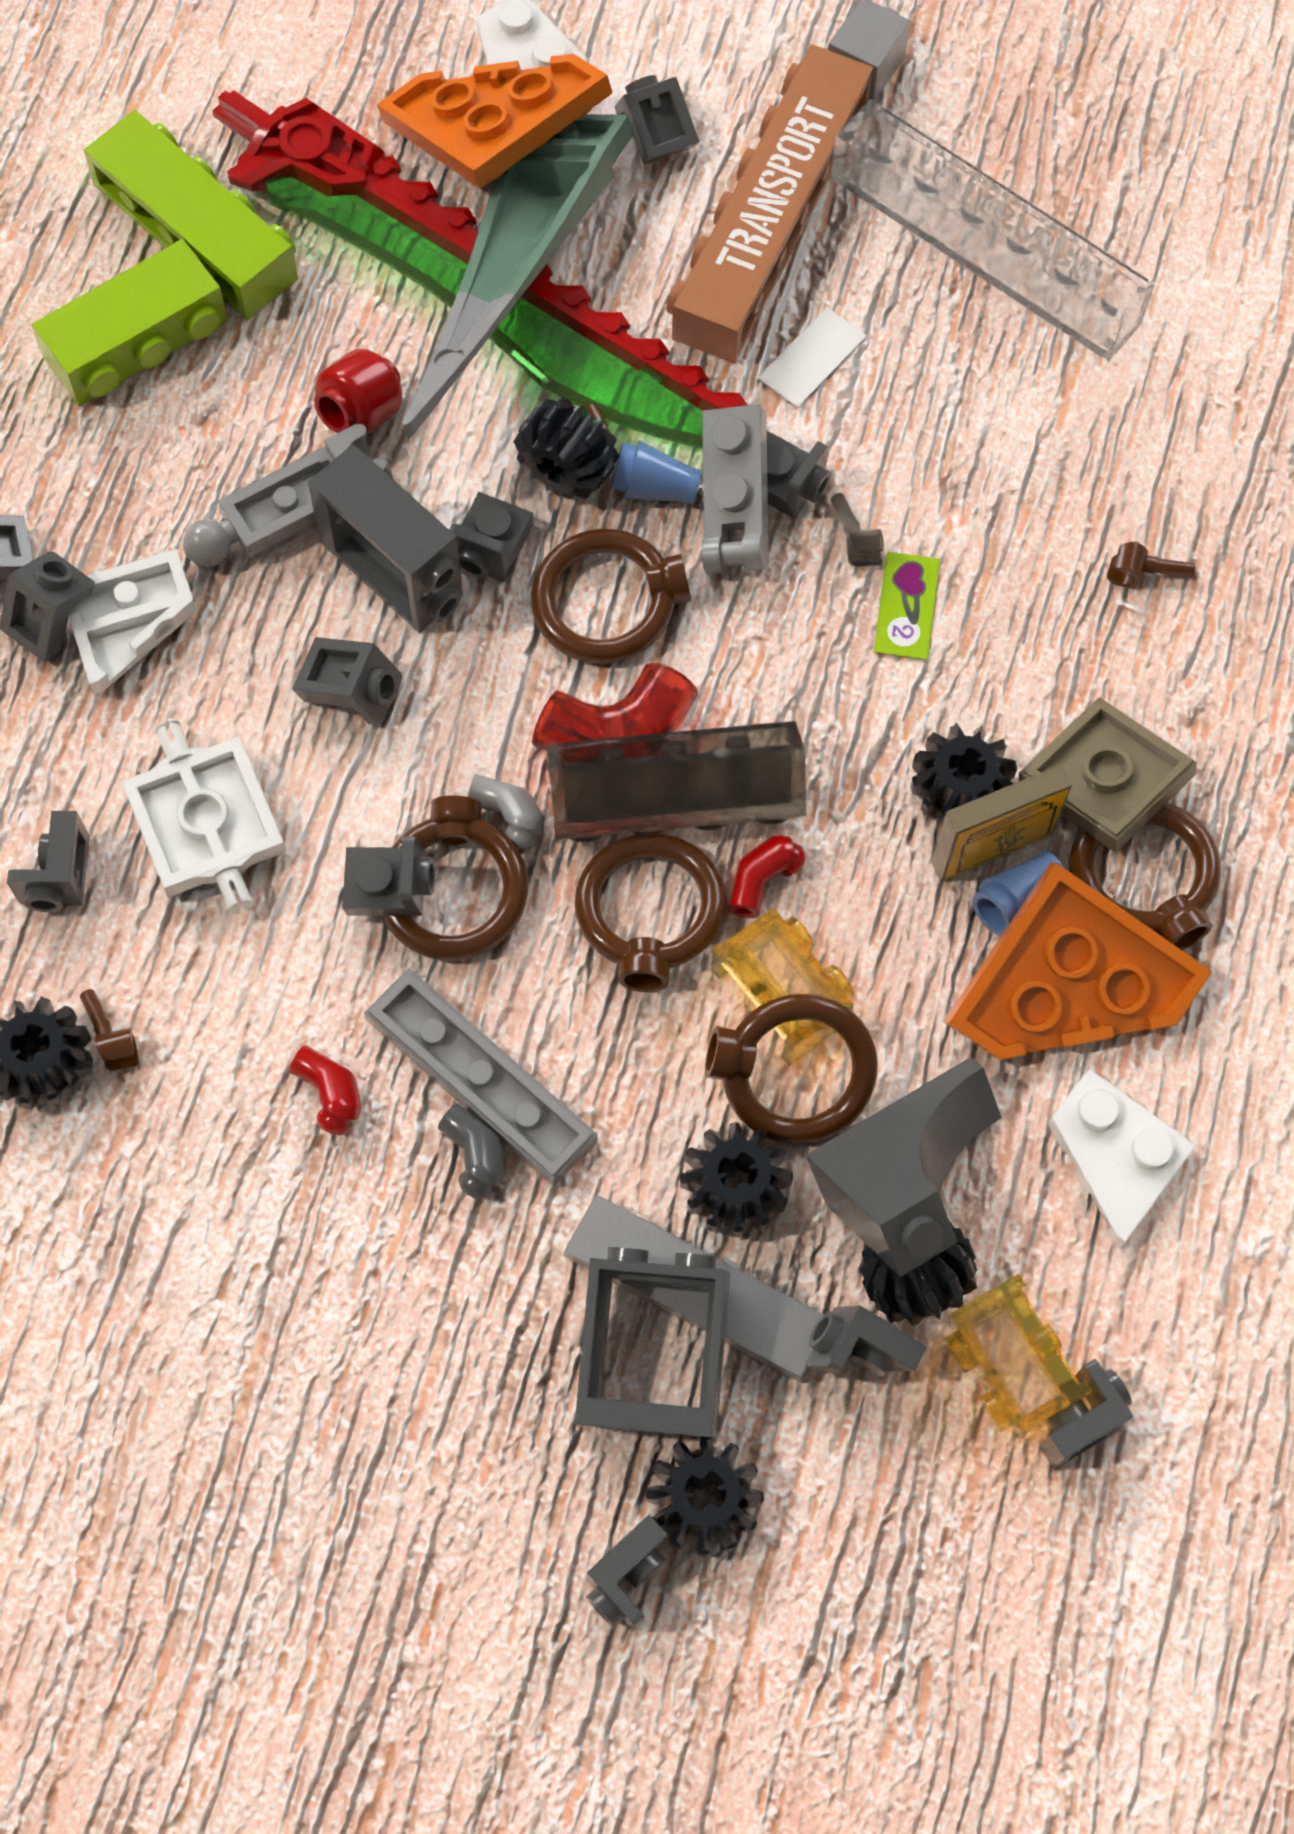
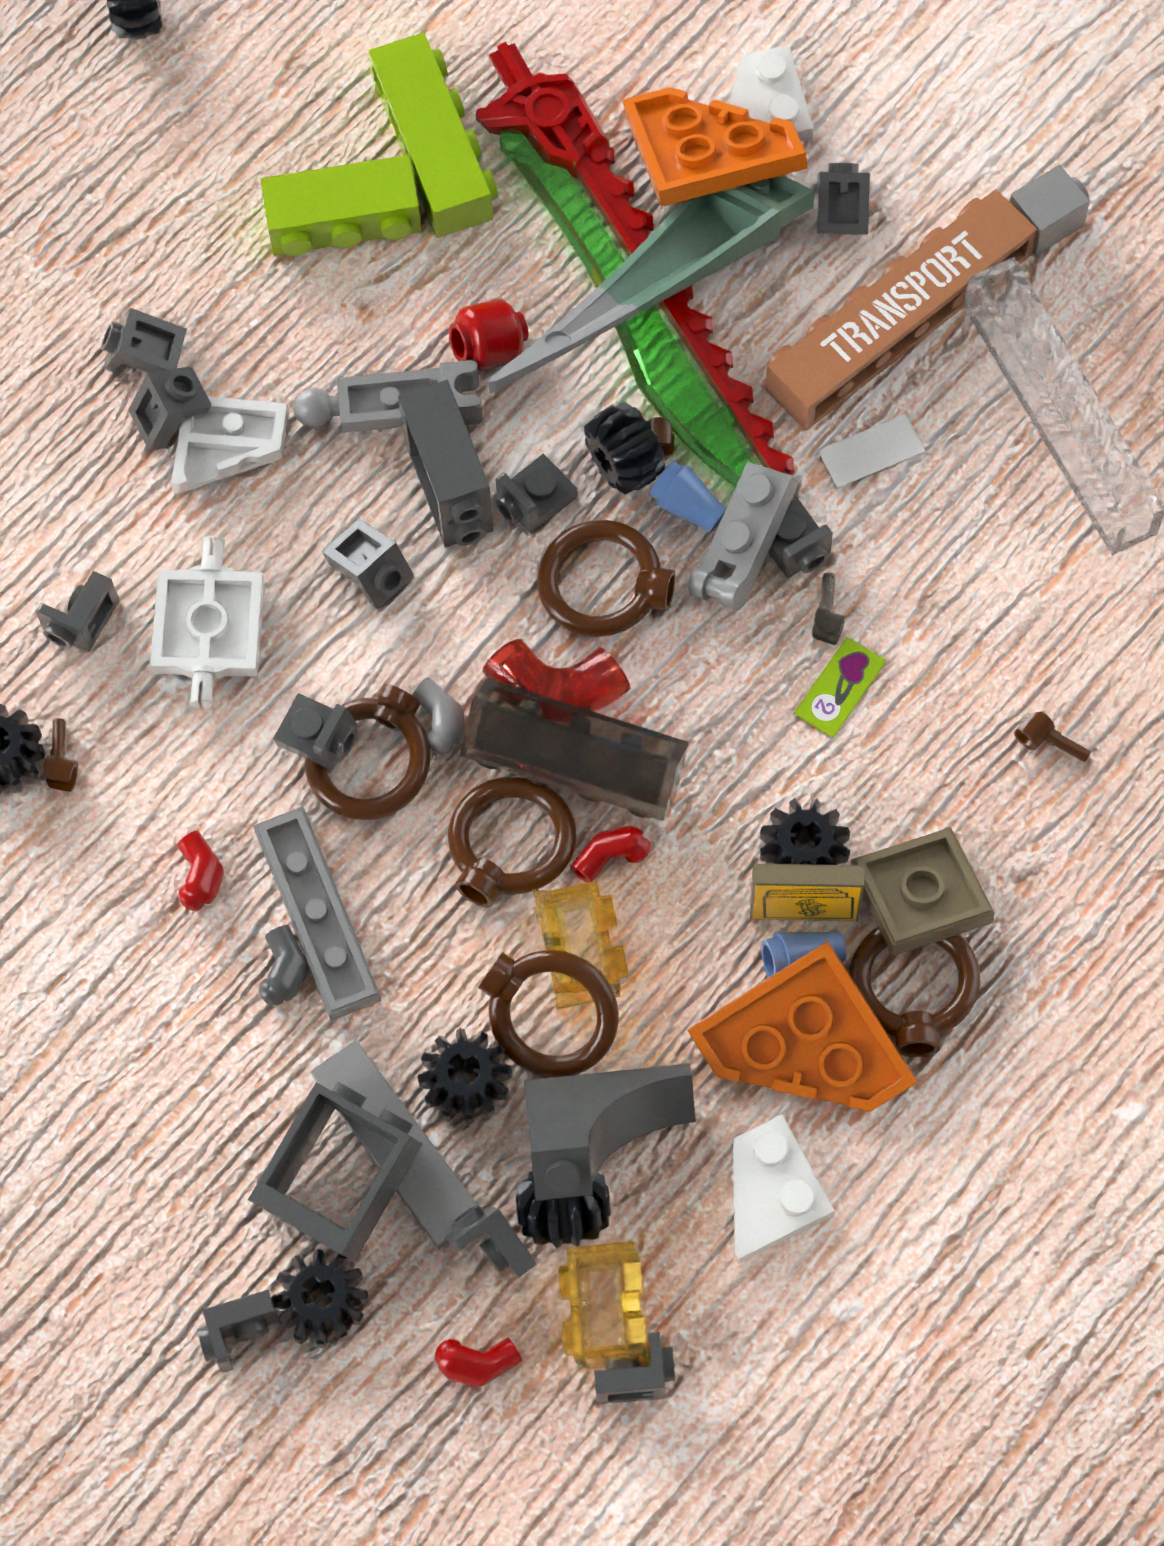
camera: 30 degrees right, 0 degrees up
none -> red arm [435,1337,523,1387]

